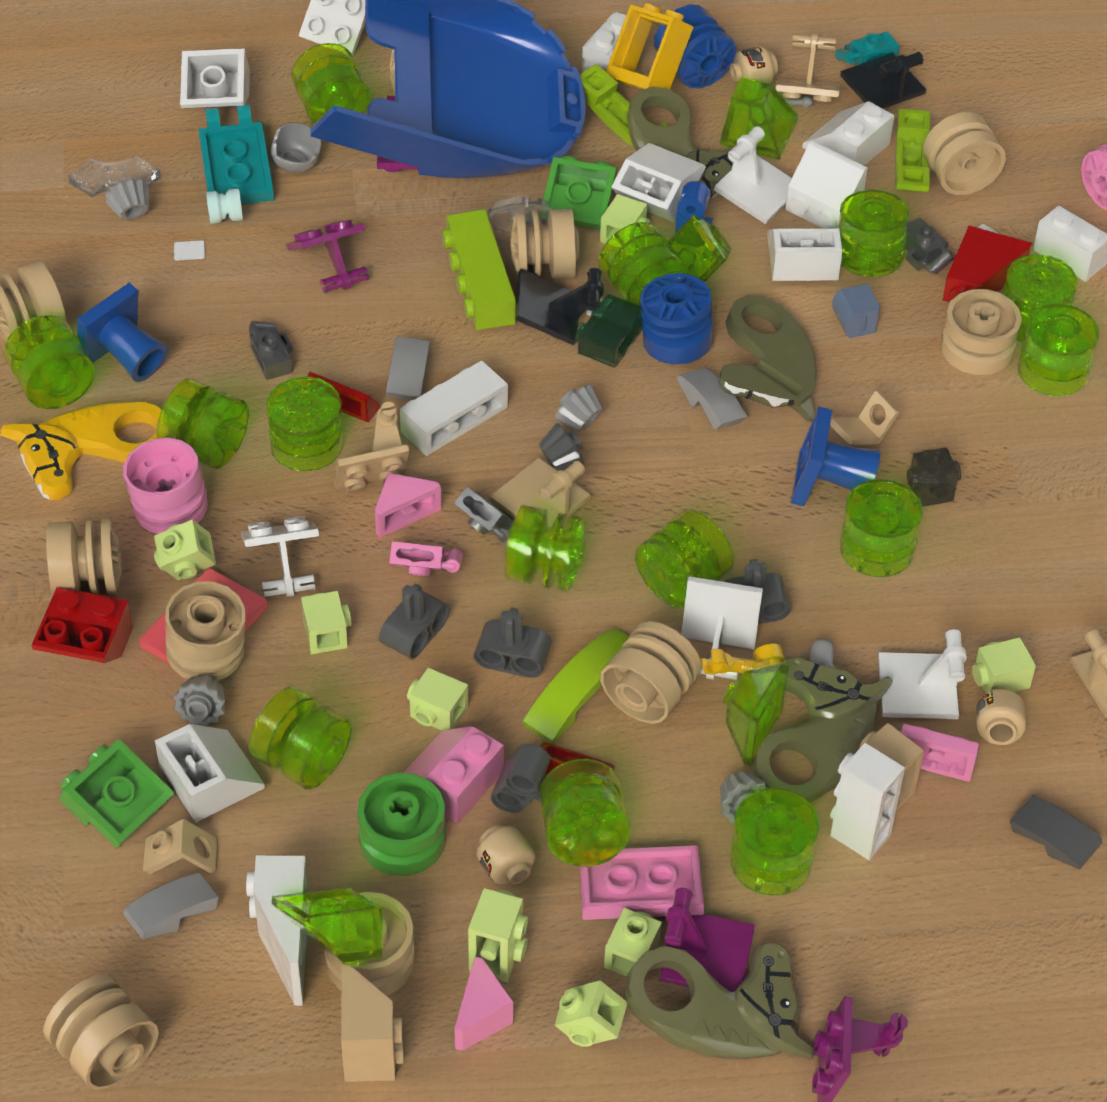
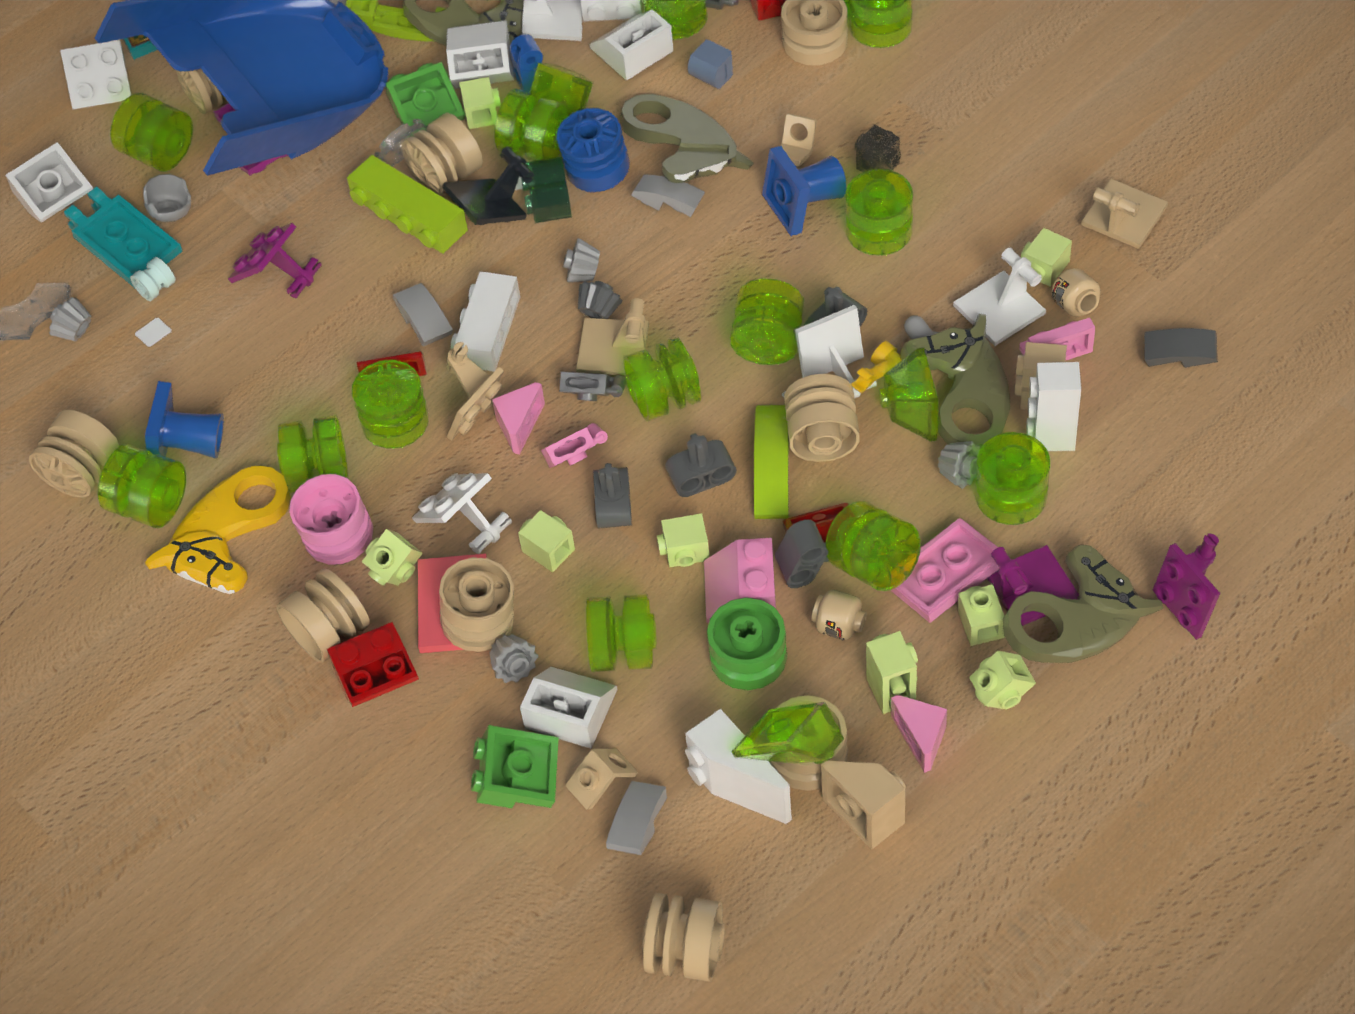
camera: 30 degrees left, 5 degrees up
flat silver piece [249,321,293,380] -> none

